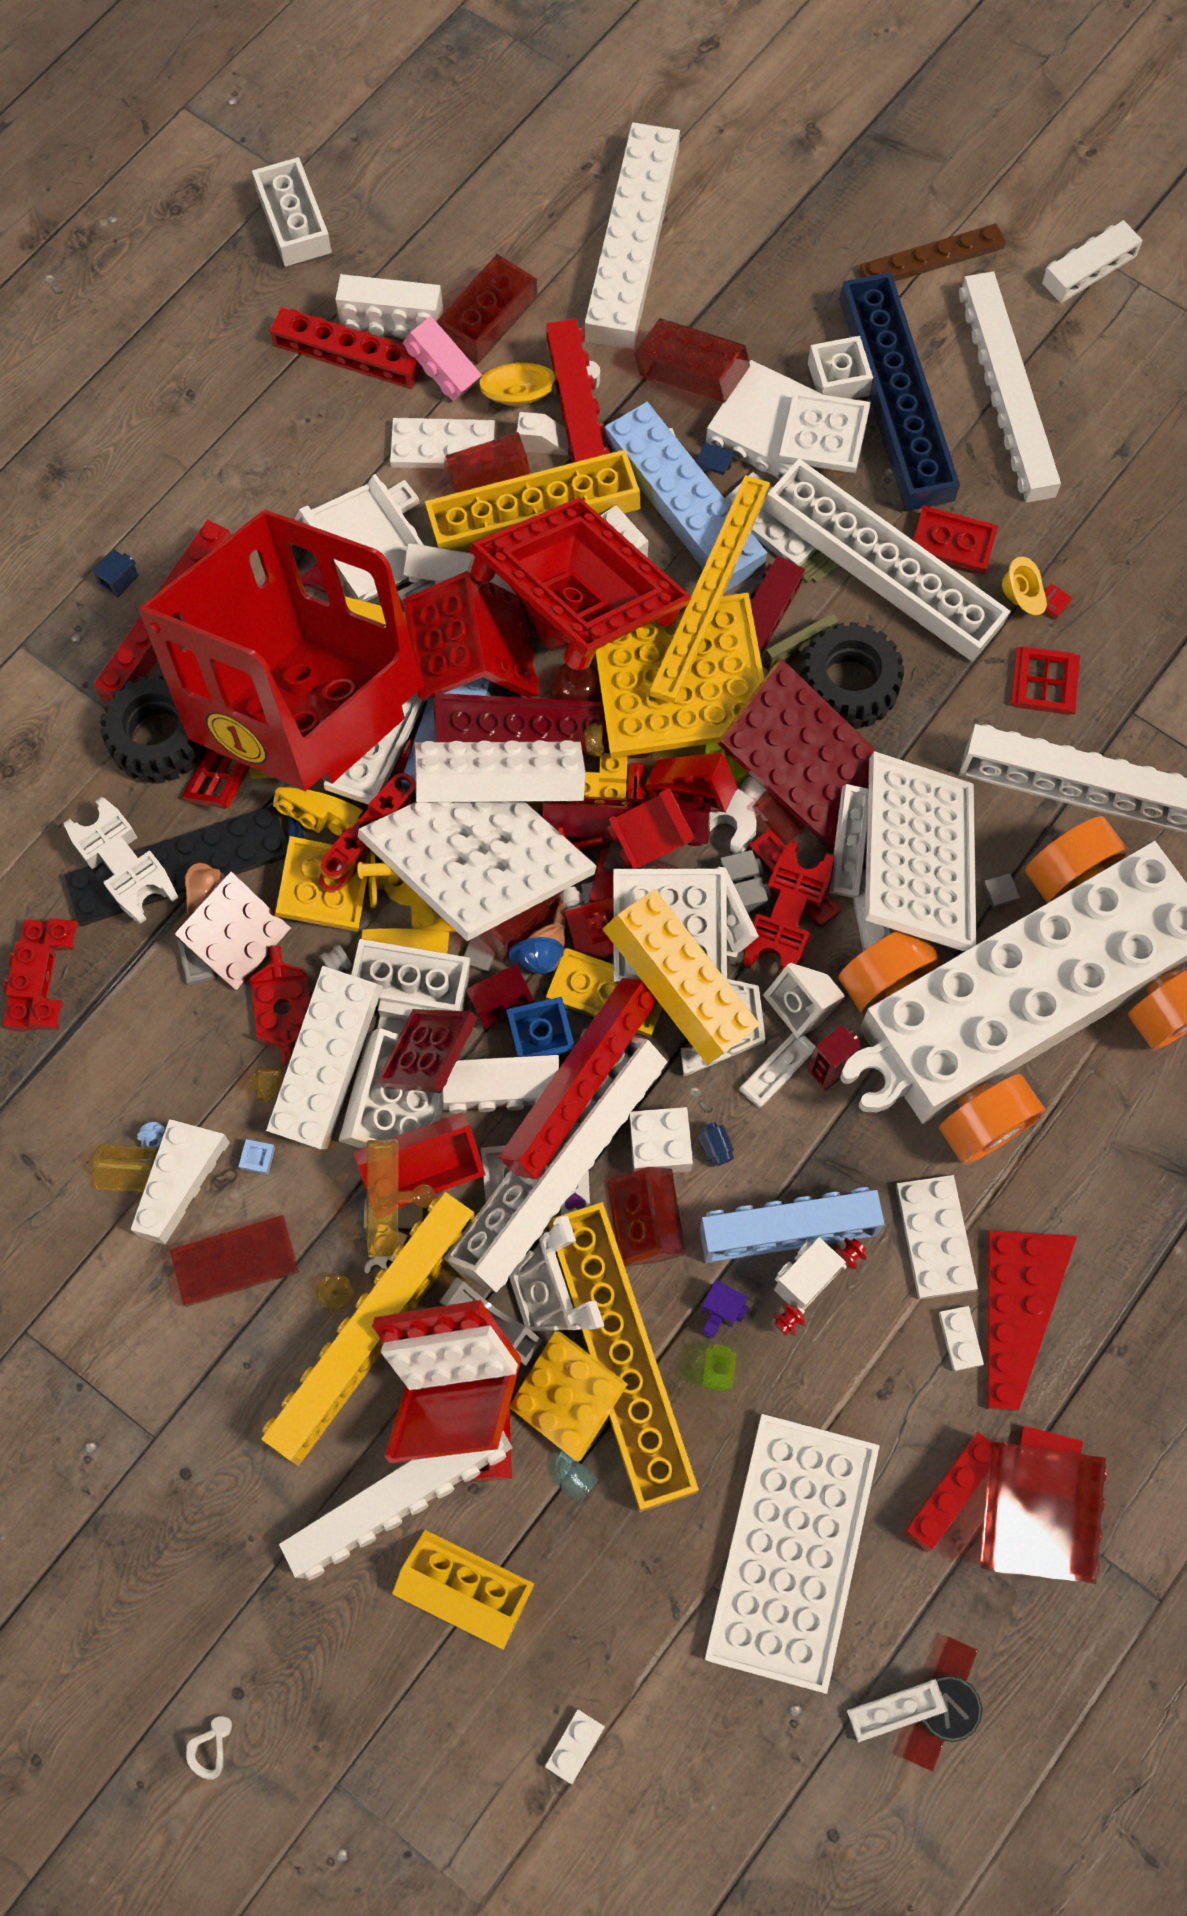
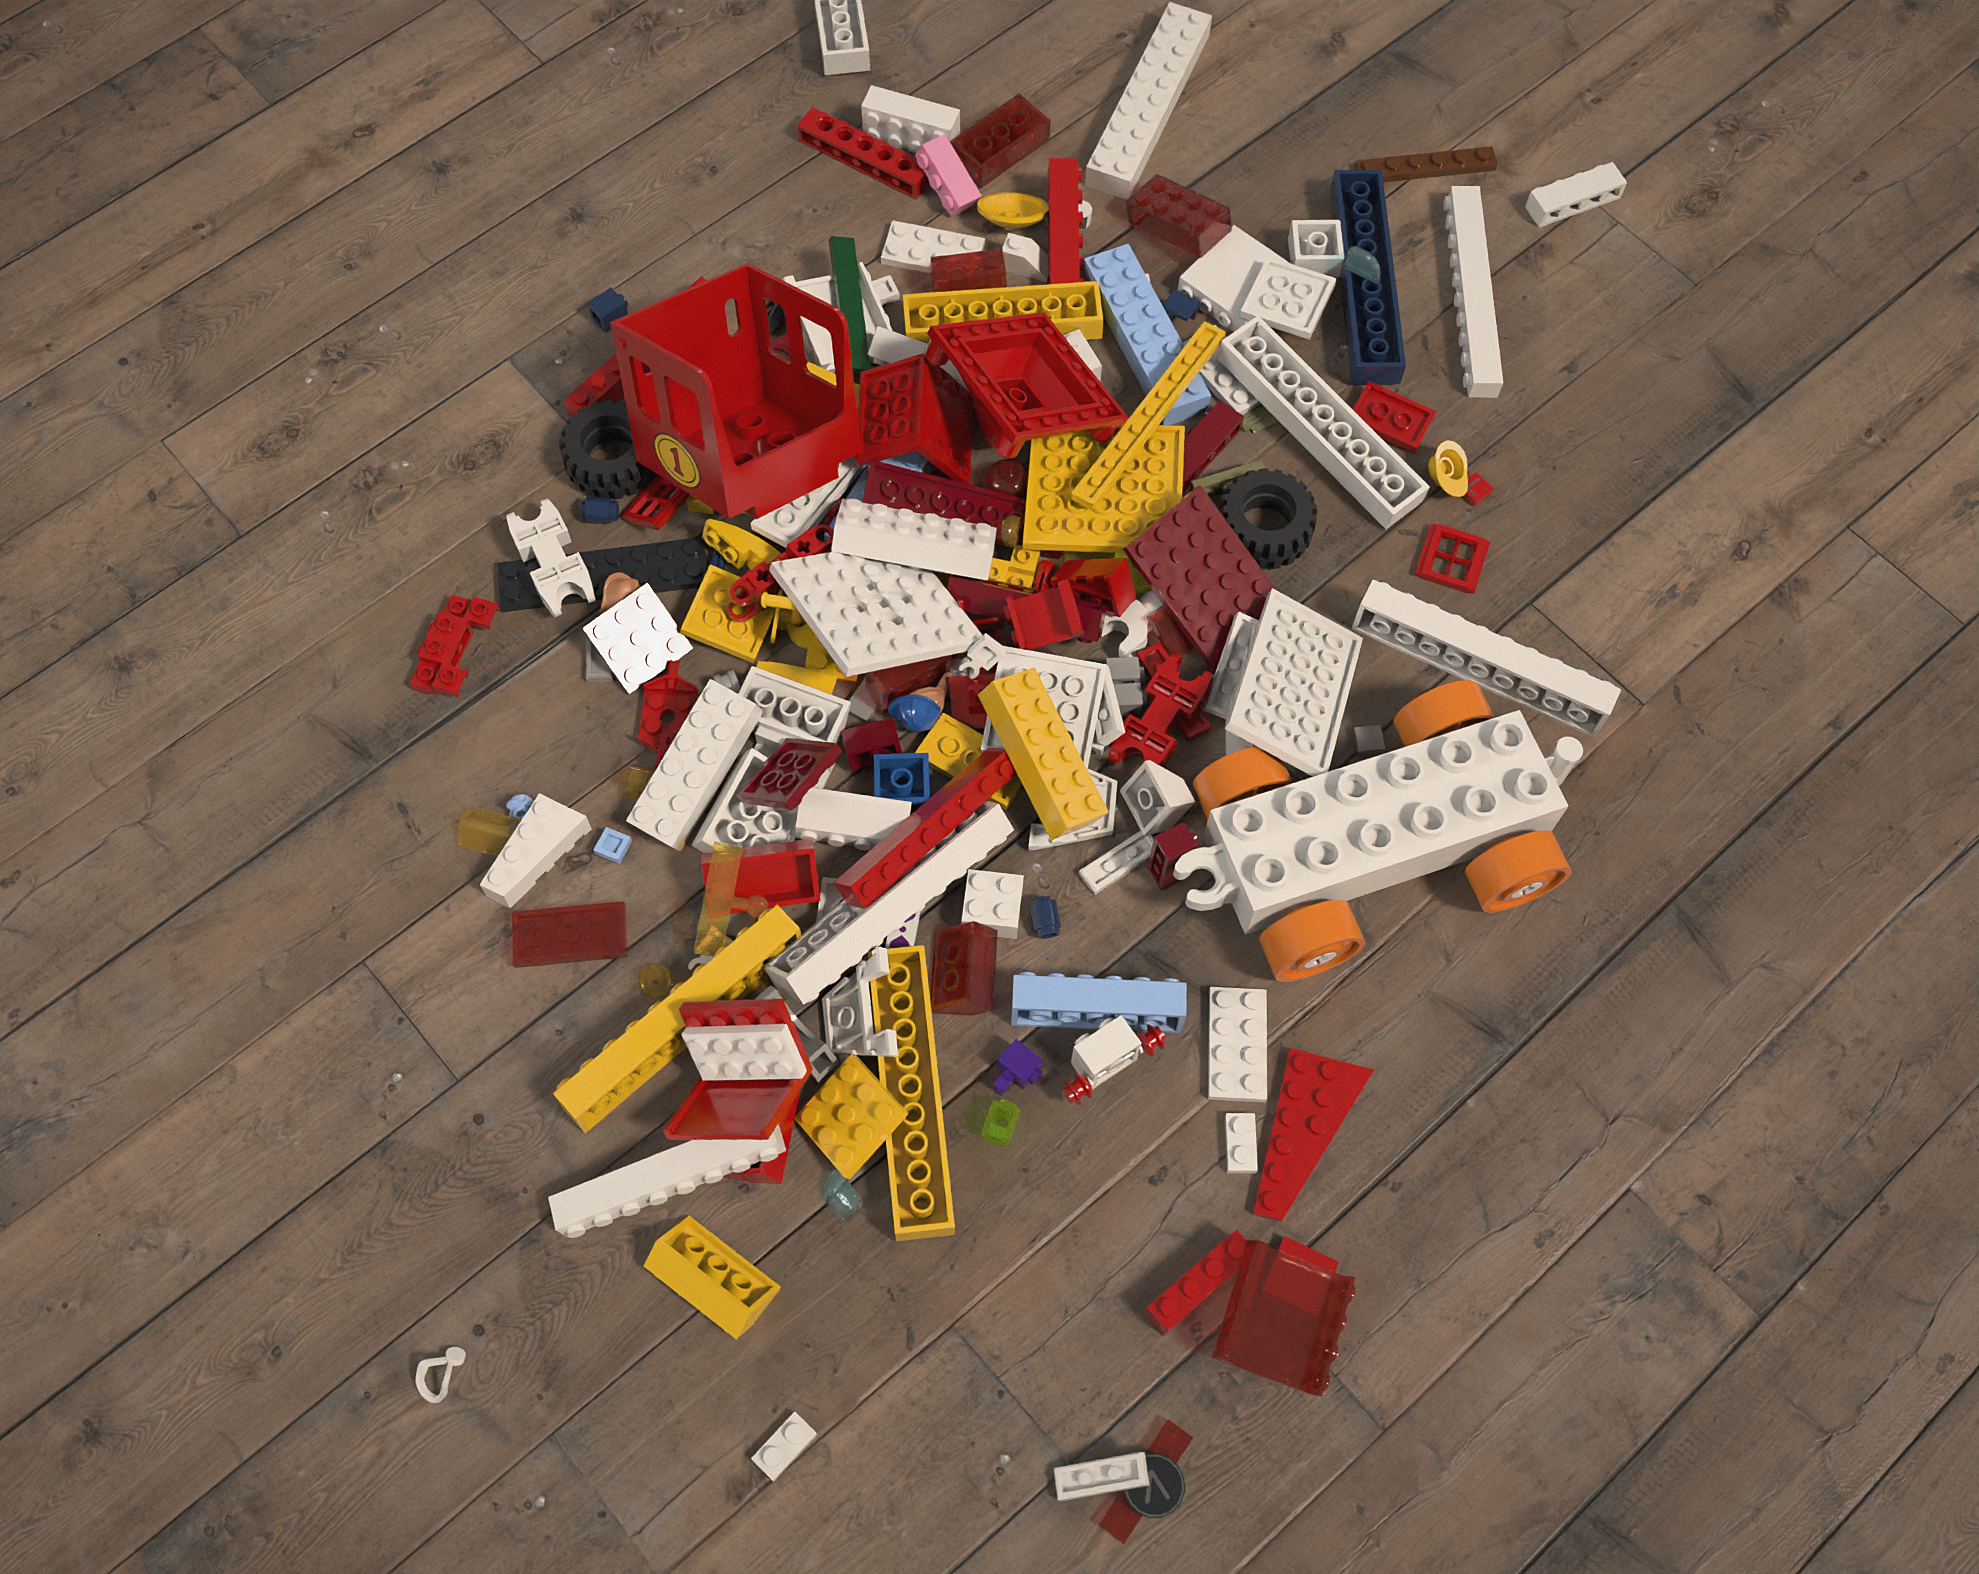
camera: 10 degrees right, 5 degrees down
white plate [704,1414,880,1694] -> none
none -> dark blue brick [580,496,619,524]
none -> dark green tile [828,236,871,373]
none -> white plate [959,633,1006,679]
none -> clear light blue brick [1343,246,1381,284]

